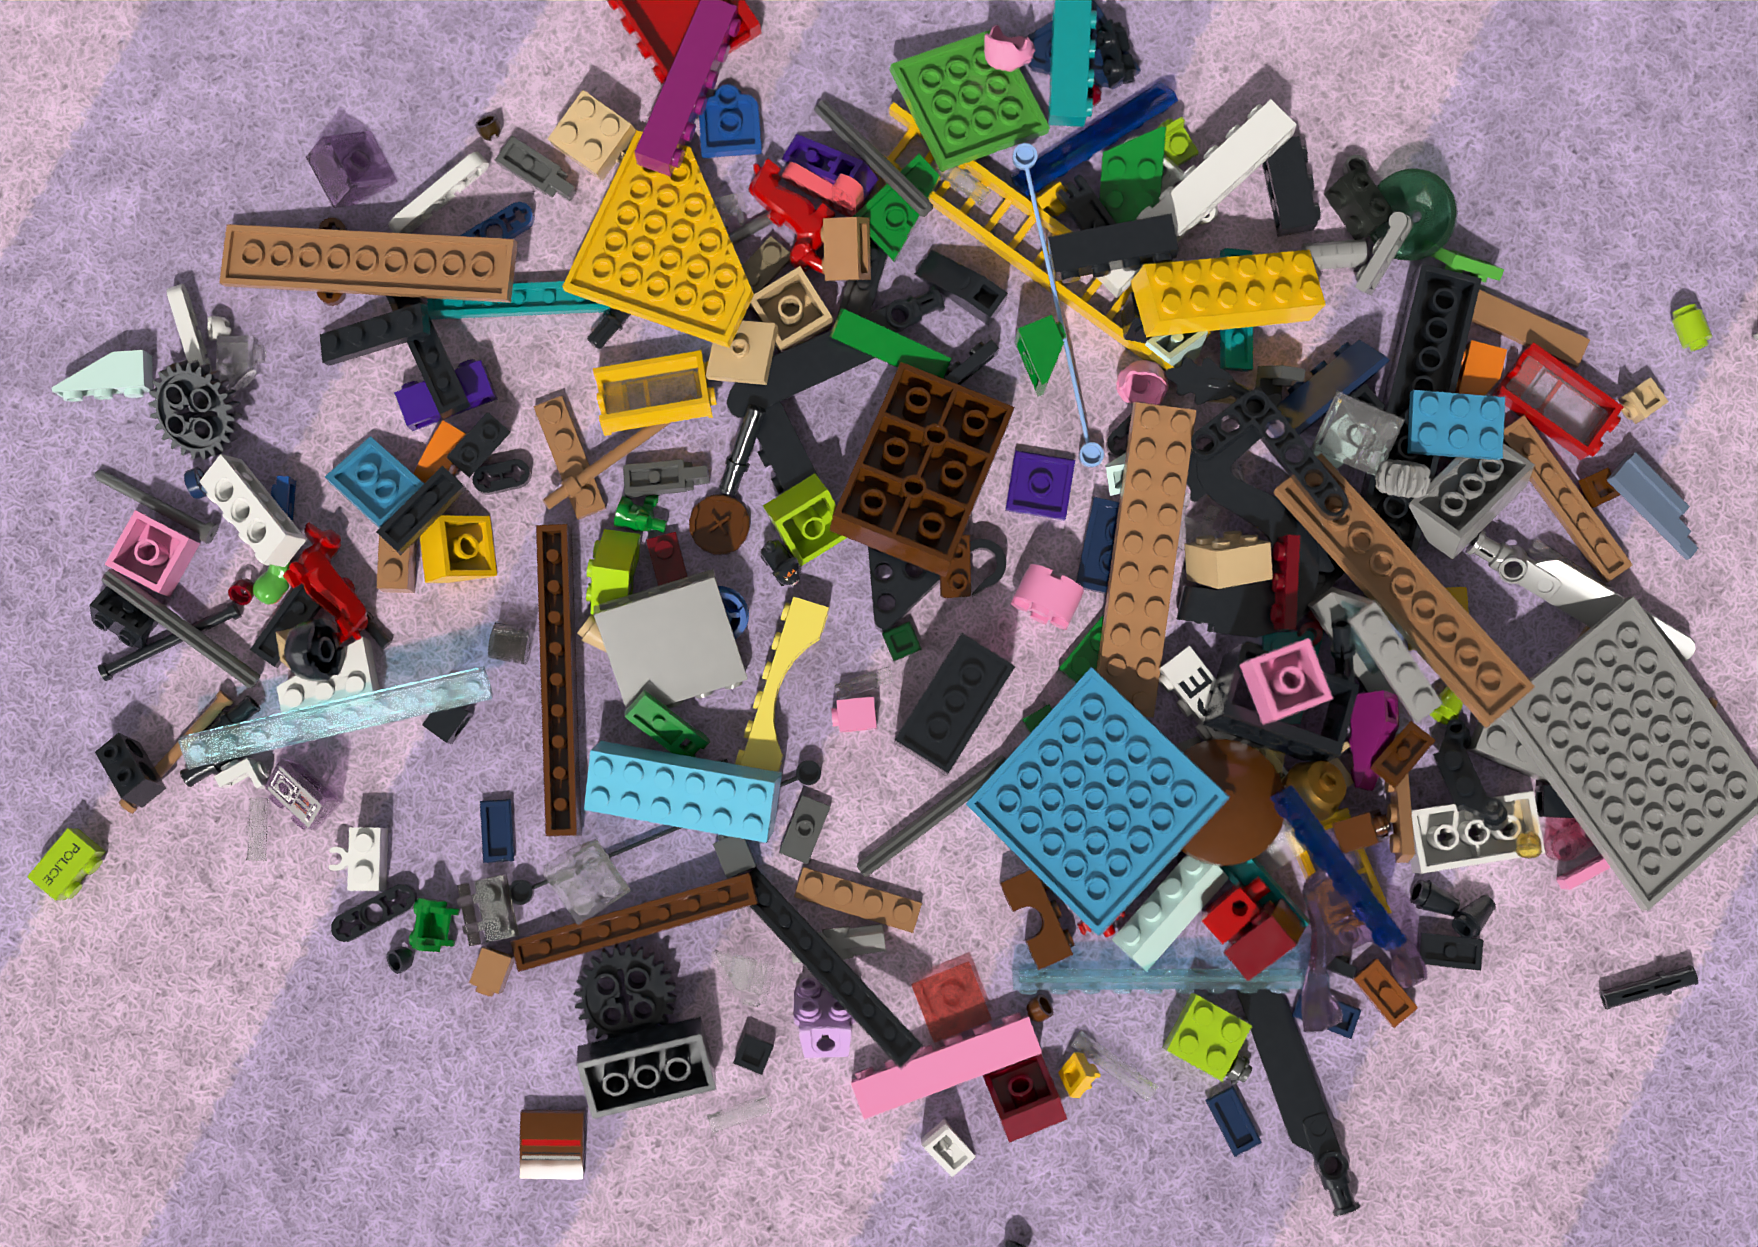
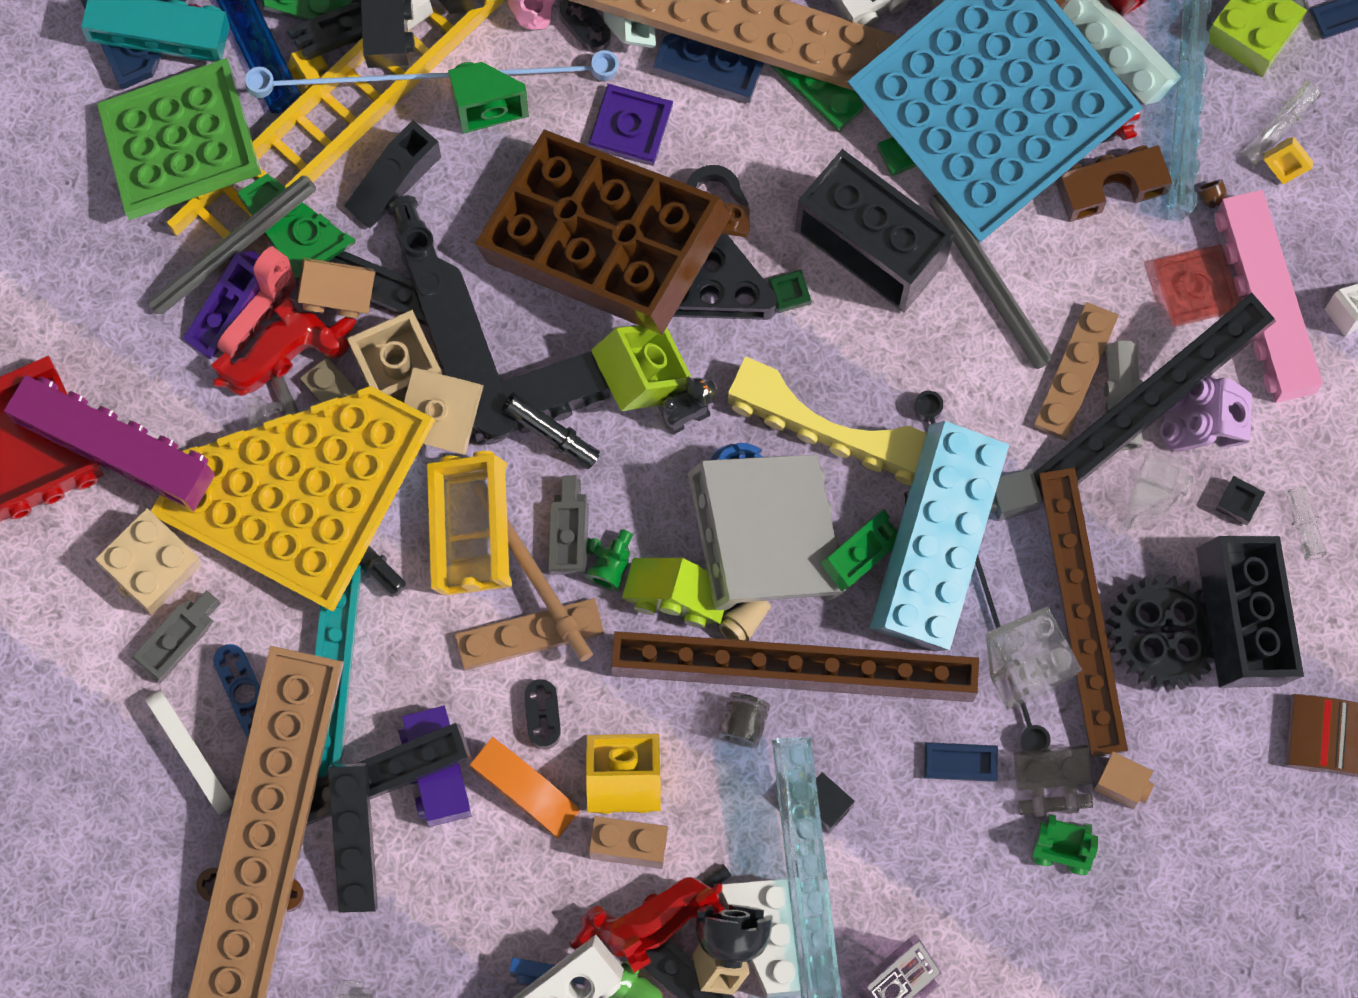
camera: 85 degrees left, 10 degrees down
clear purple slope [306,130,398,209] -> none
dark azure plate [325,436,424,528] -> none
white brick [329,827,388,891] -> none
black beam [331,884,417,942] -> none
black plate [376,465,467,555] -> none
black hinge [386,946,414,974] -> none
black bracket [447,413,511,478] -> none
dark brown hinge [475,114,502,141] -> none
dark red plate [646,532,688,586] -> none
reddish brown tile [689,494,750,555] -> none
blue plate [699,84,762,158] -> none
dark grey plate [779,795,831,864] -> none
green tile [829,309,952,378] -> none
bright pink brick [831,697,877,733] -> none
clear axle [834,667,894,700] -> none
clear pin [932,162,991,206] -> none
black plate [945,339,999,385] -> none
dark red slope [982,1054,1068,1143] -> none
bright pink hair [984,25,1035,72] -> none
bright pink brick [1010,564,1084,630] -> none

